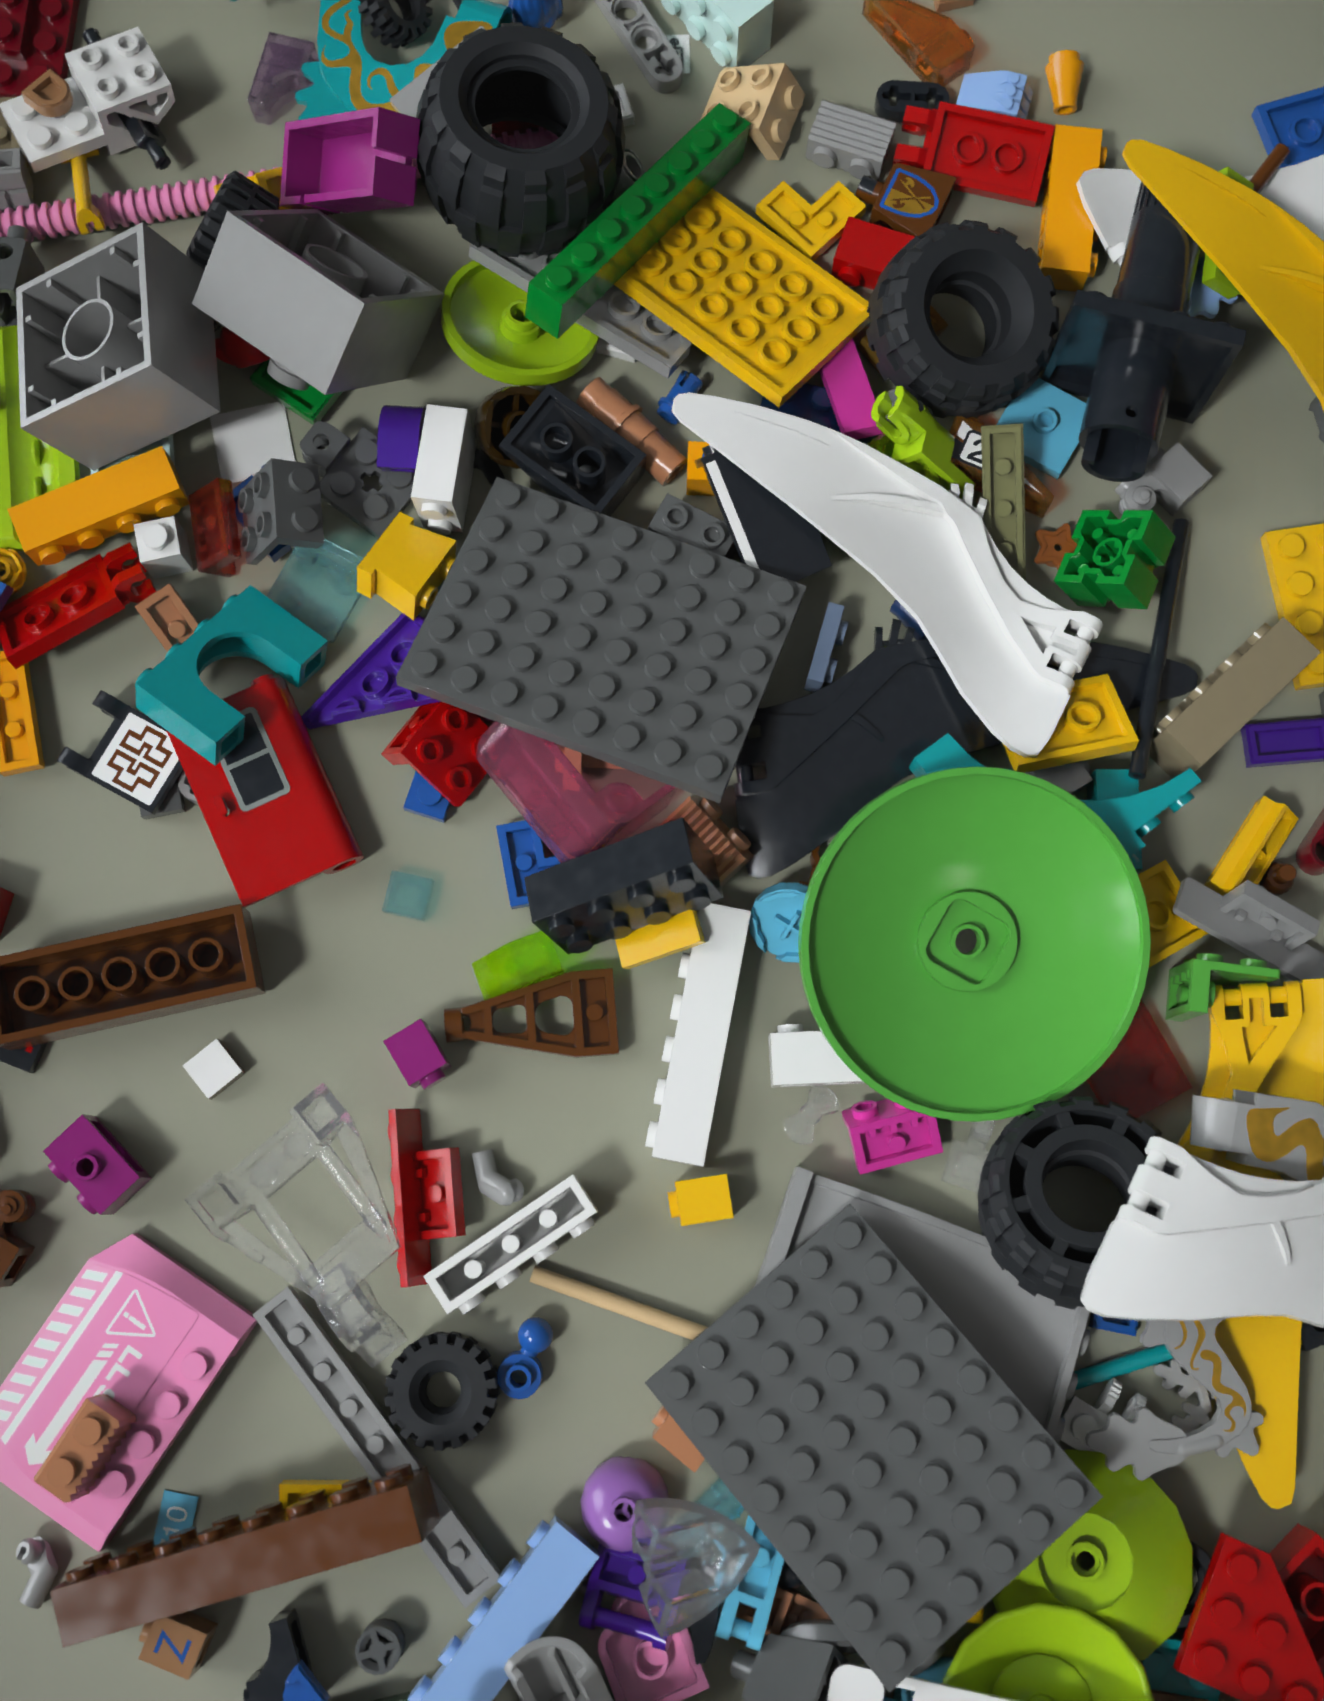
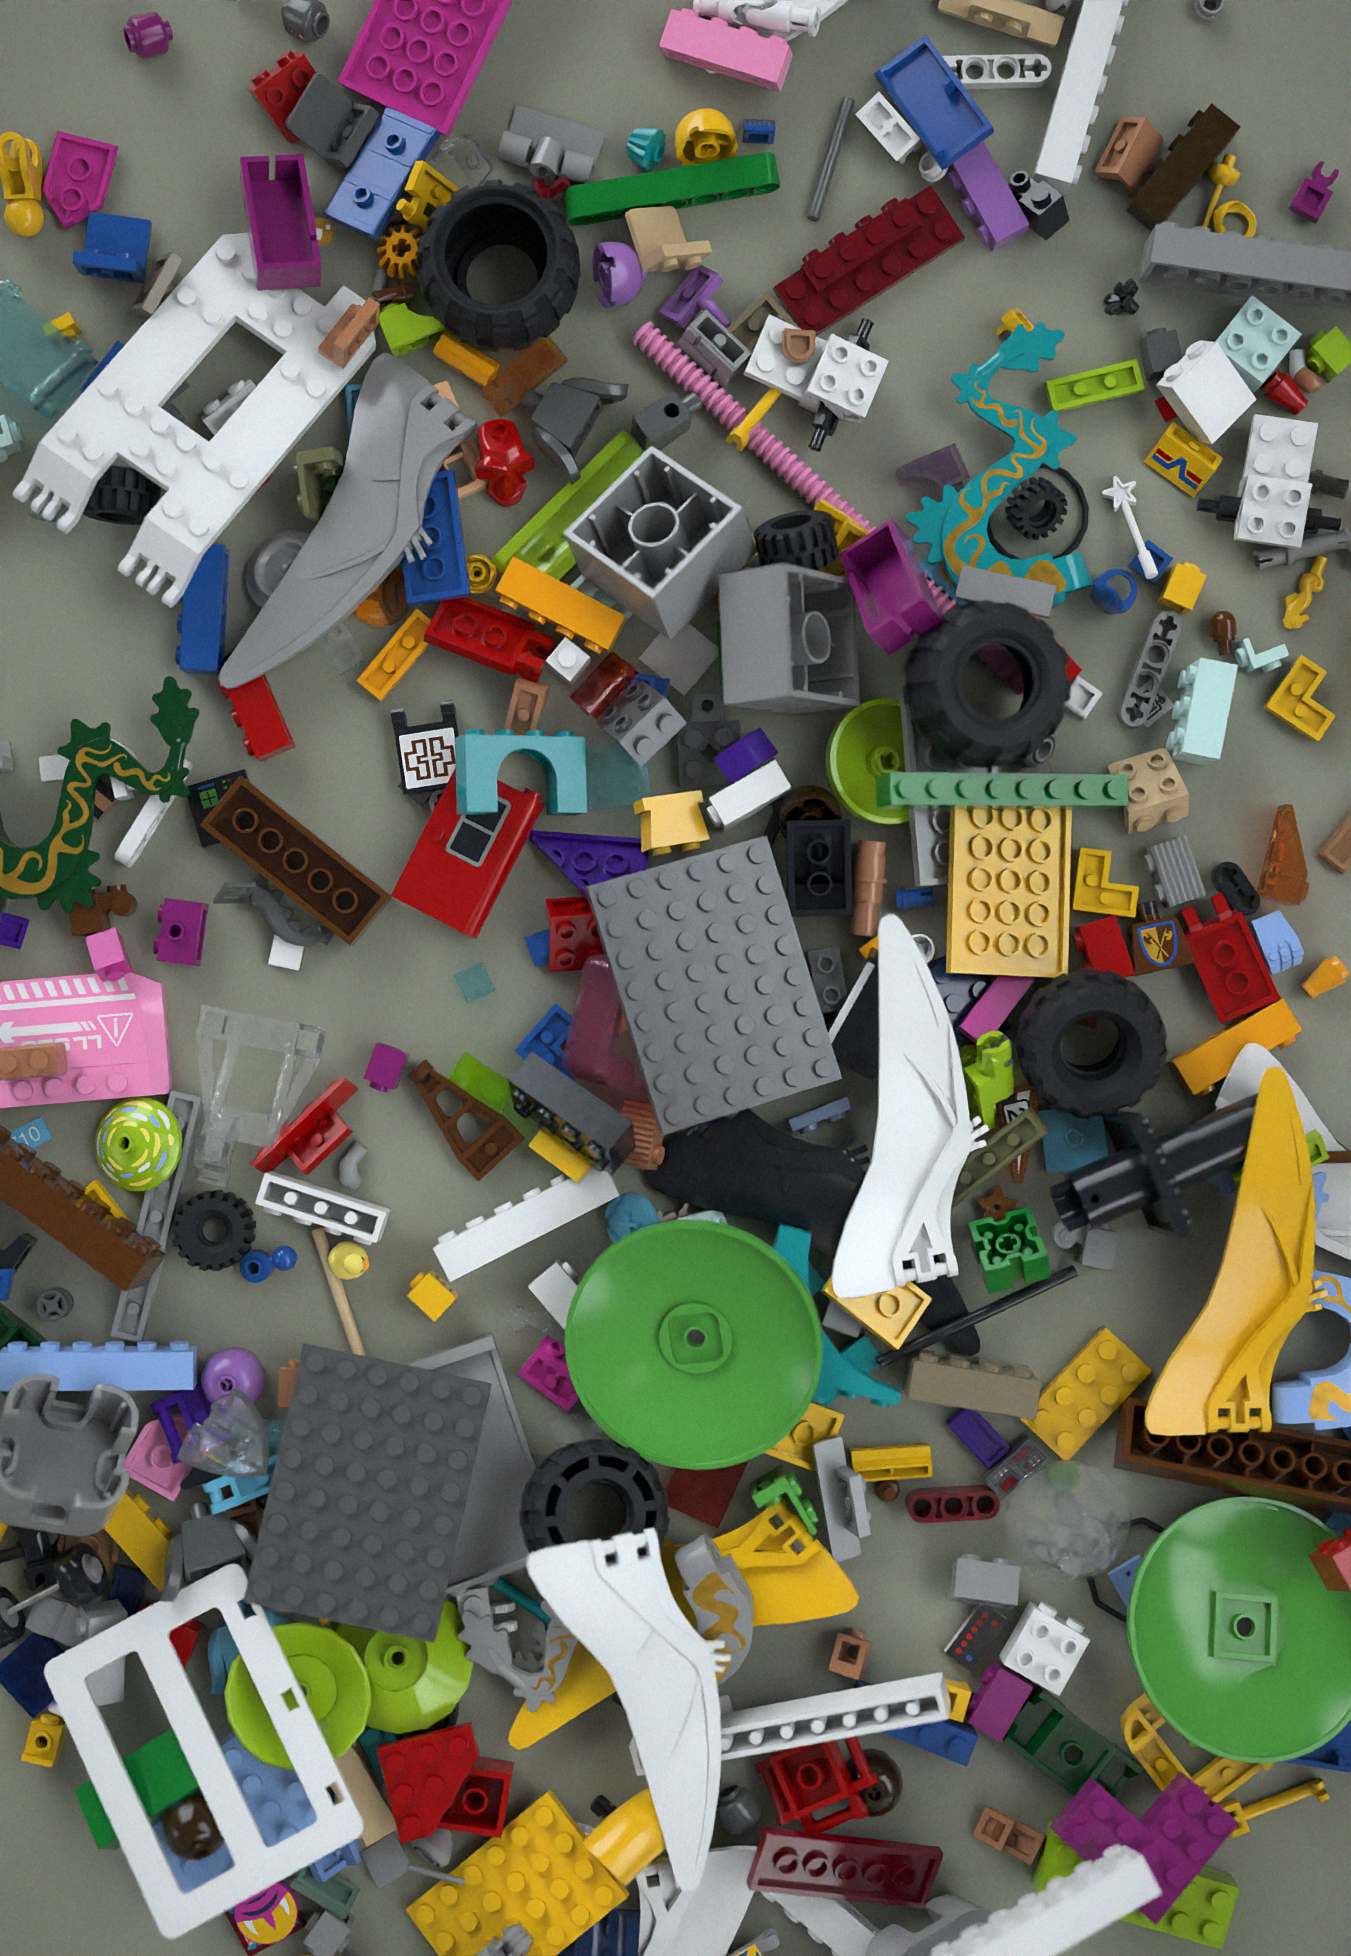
camera: 50 degrees right, 10 degrees up
none -> brick [85,927,133,982]
none -> lime dish [95,1096,182,1191]
none -> dark grey piece [213,874,335,947]
none -> light yellow animal [328,1241,370,1280]

